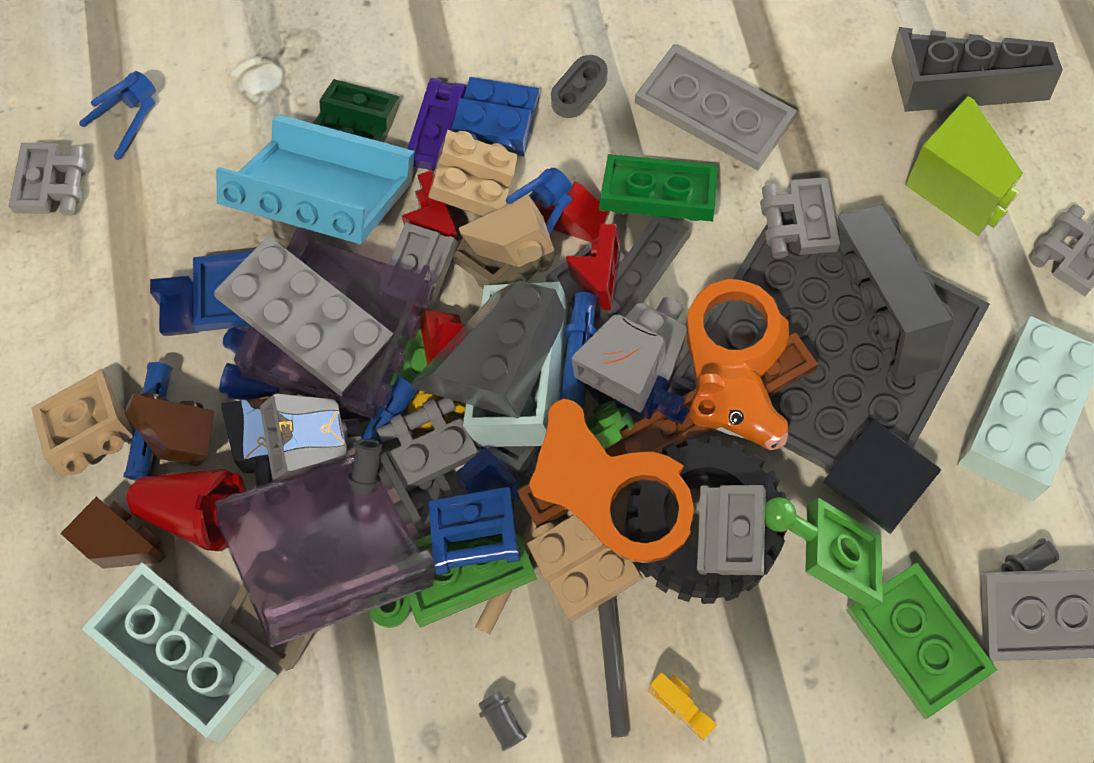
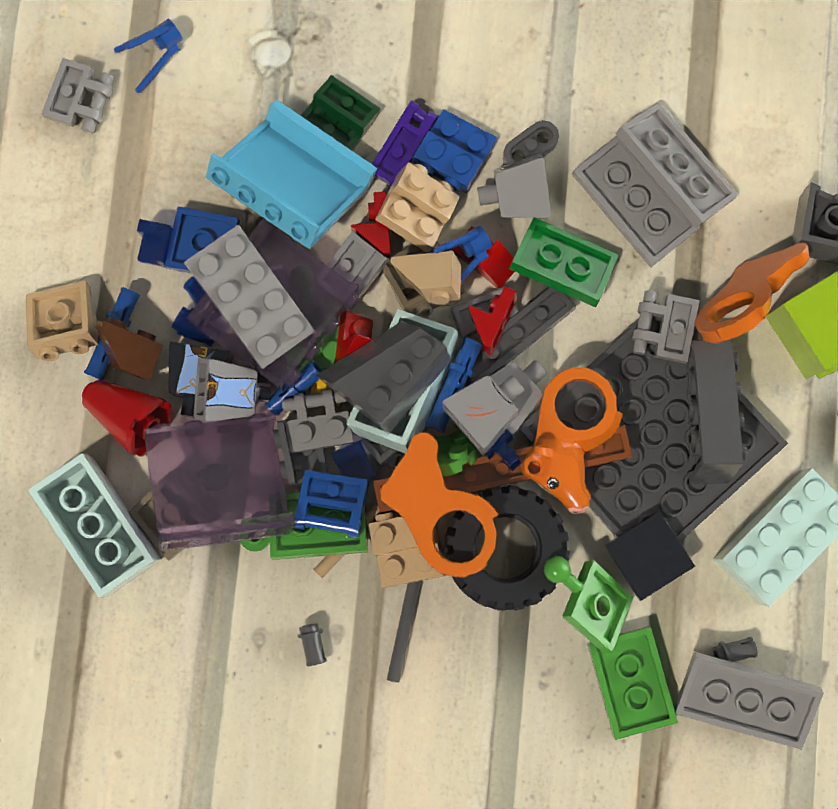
camera: 15 degrees right, 15 degrees up
reddish brown slope [60,496,166,569] -> none
dark grey pin [348,439,382,494] -> none
yellow plate [648,672,717,741] -> none
light grey plate [697,485,766,575] -> none
none -> light grey torso [477,154,552,218]
none -> light grey plate [615,102,738,228]
none -> orange animal [694,243,809,343]

